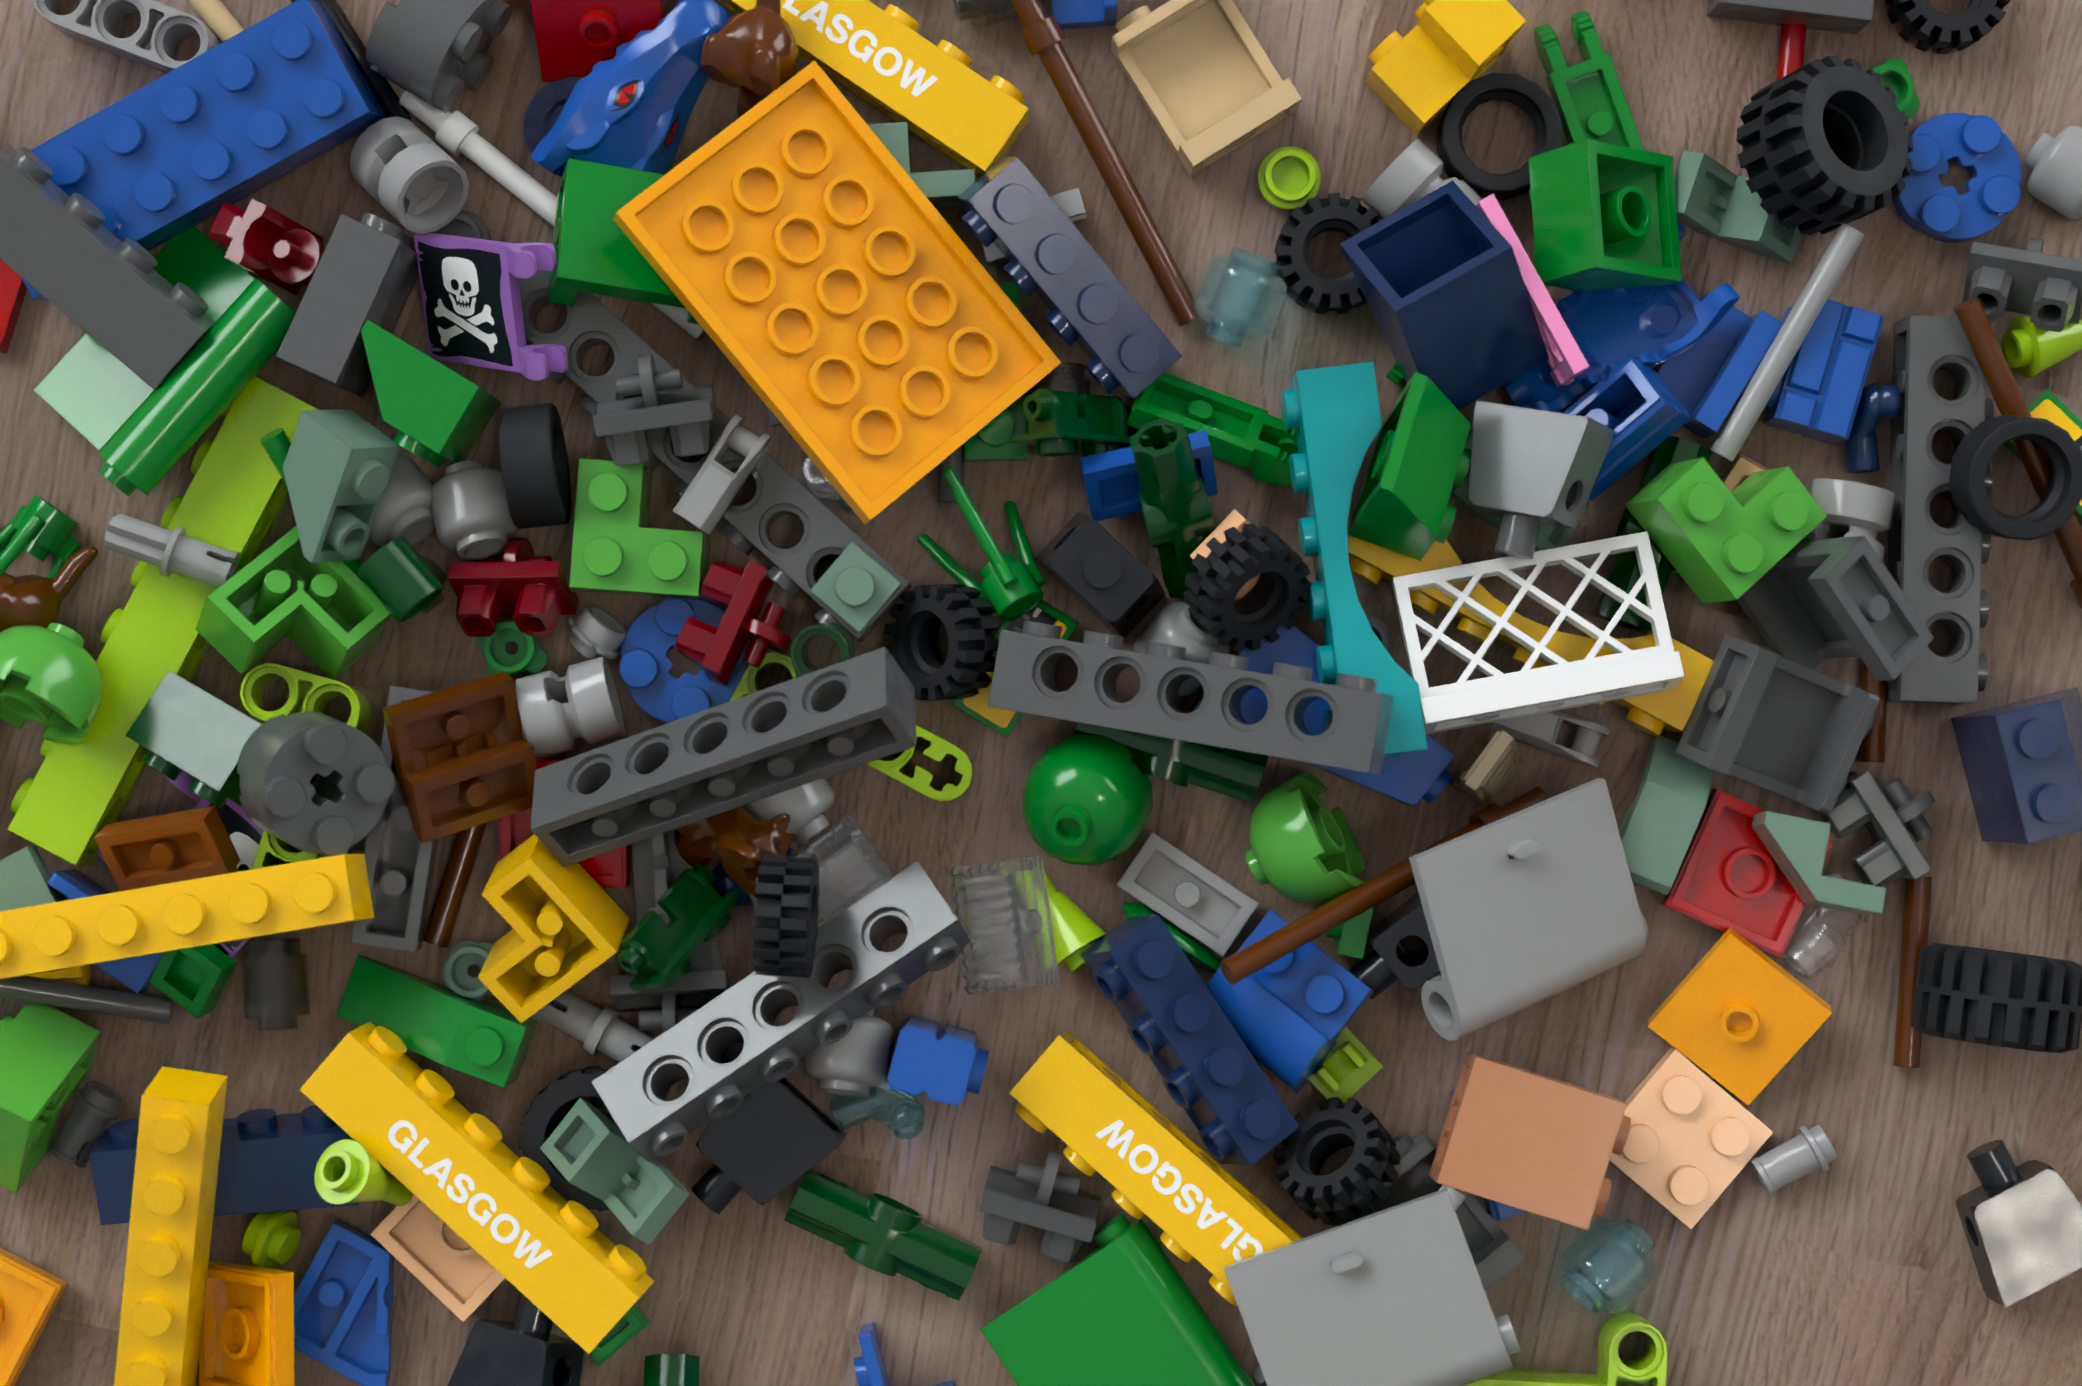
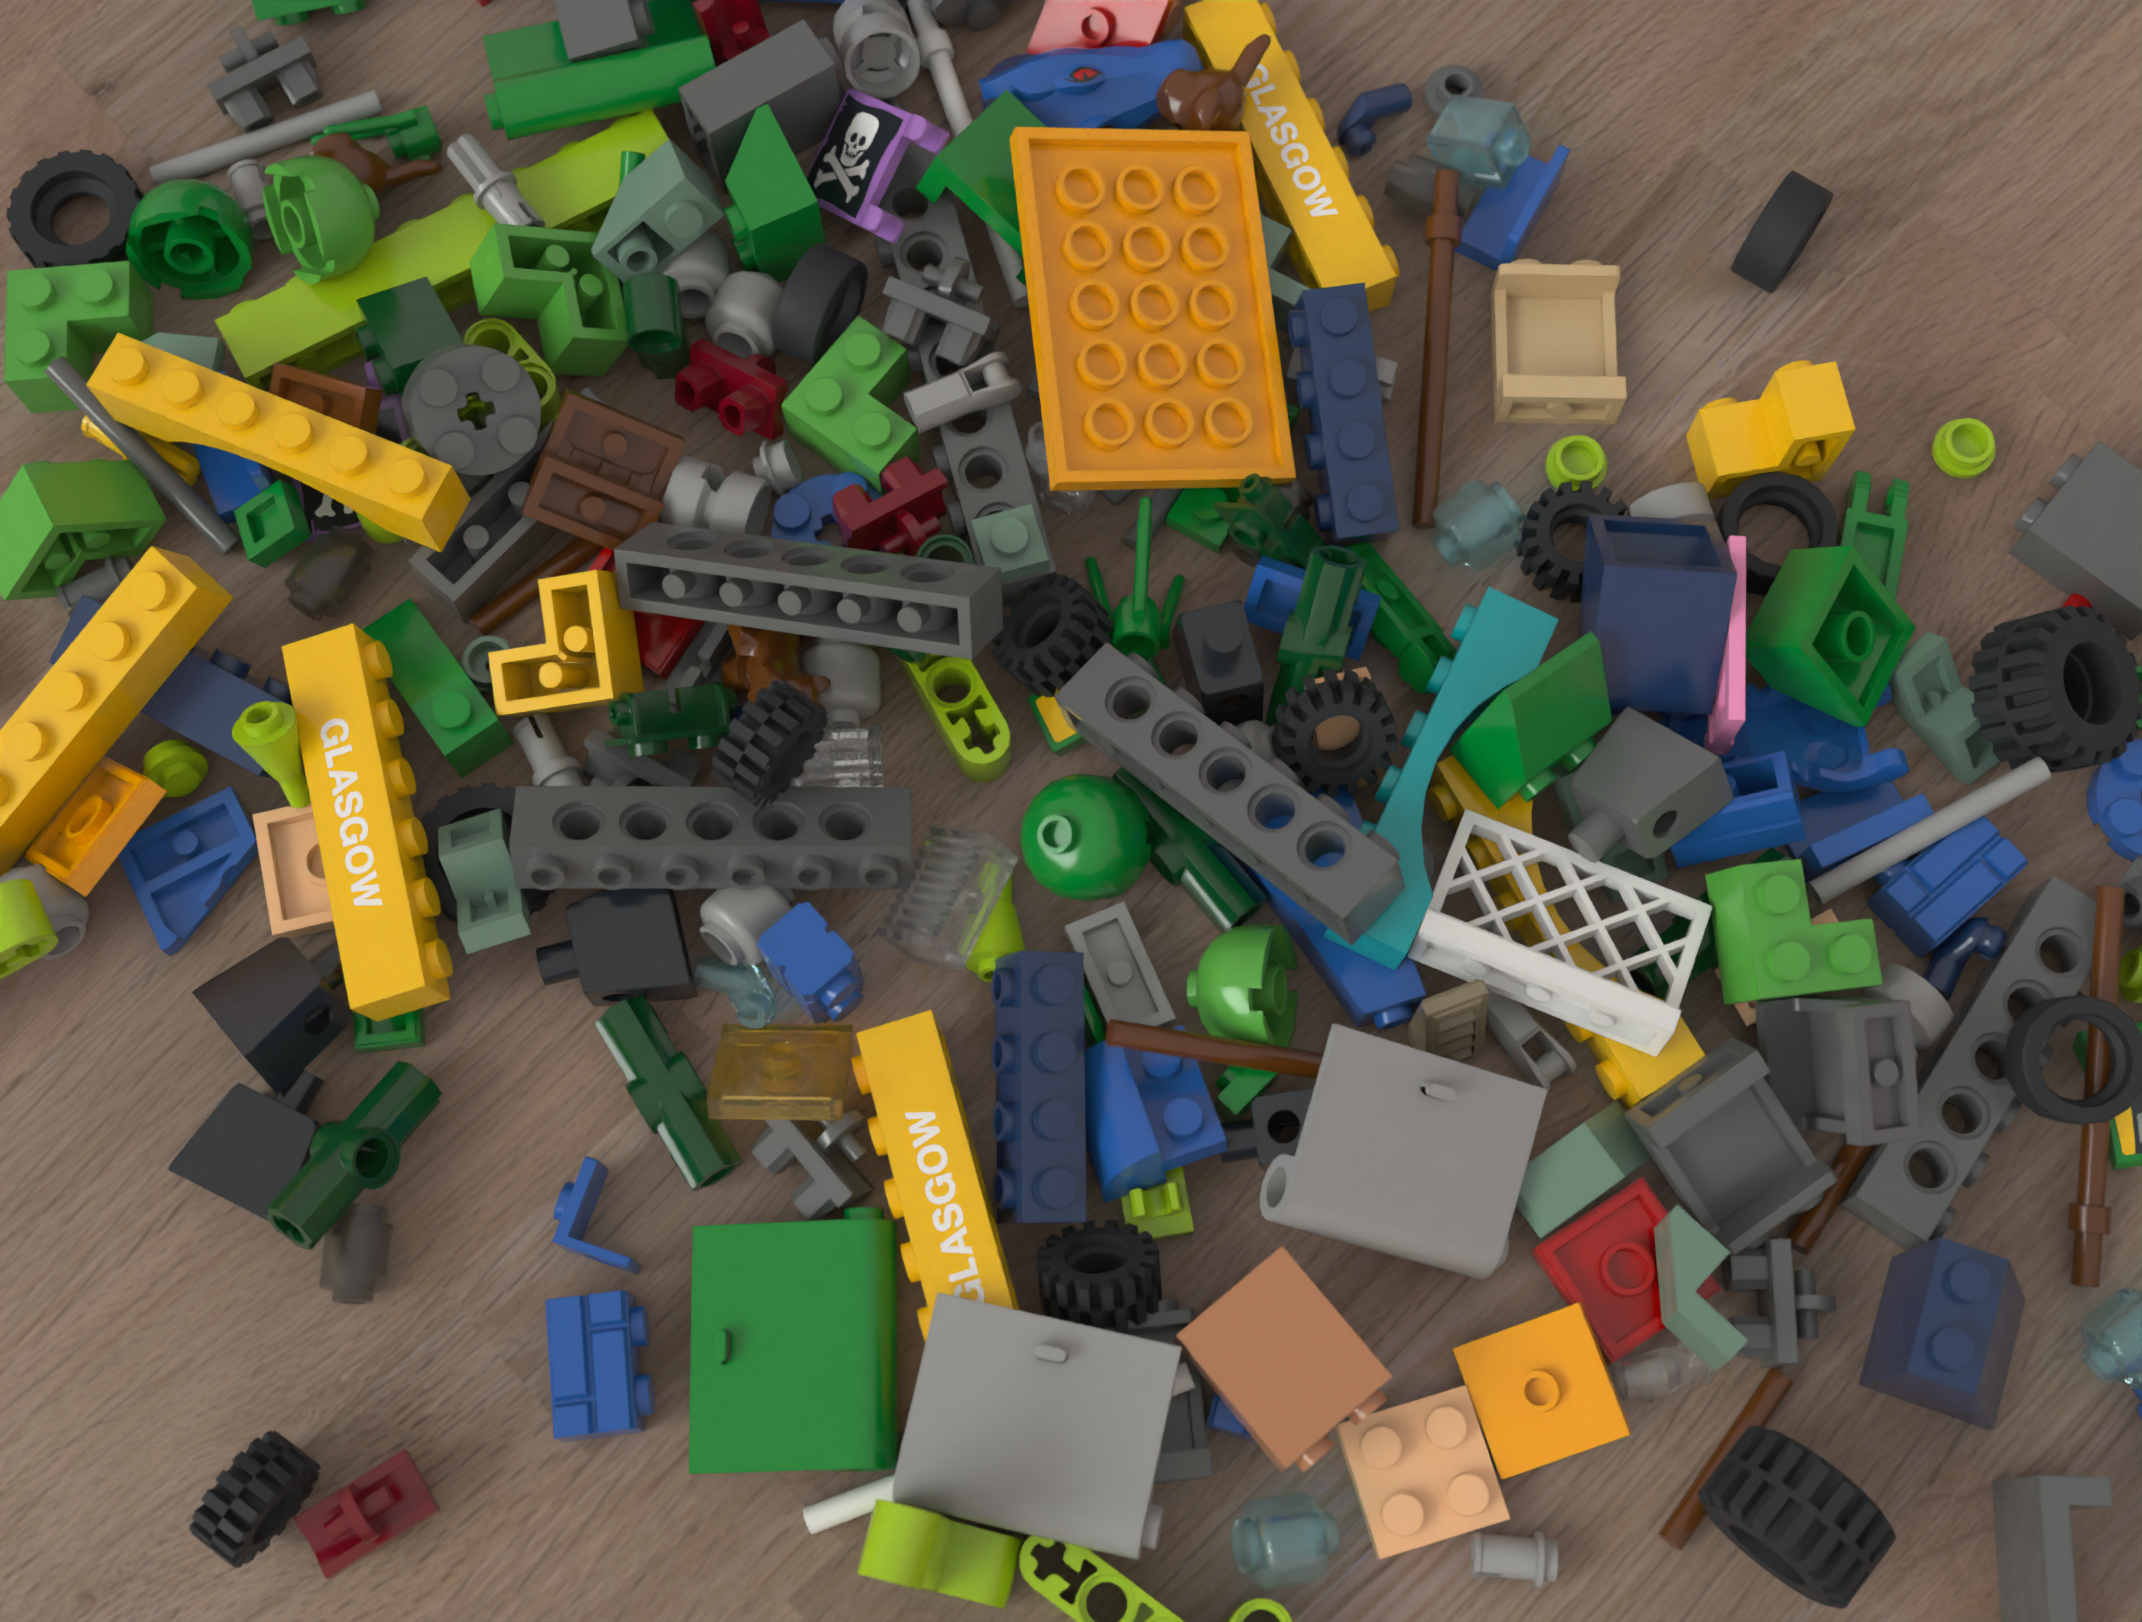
camera: 35 degrees right, 15 degrees down
green plate [476,619,548,677] -> none
none -> clear yellow plate [707,1023,854,1120]

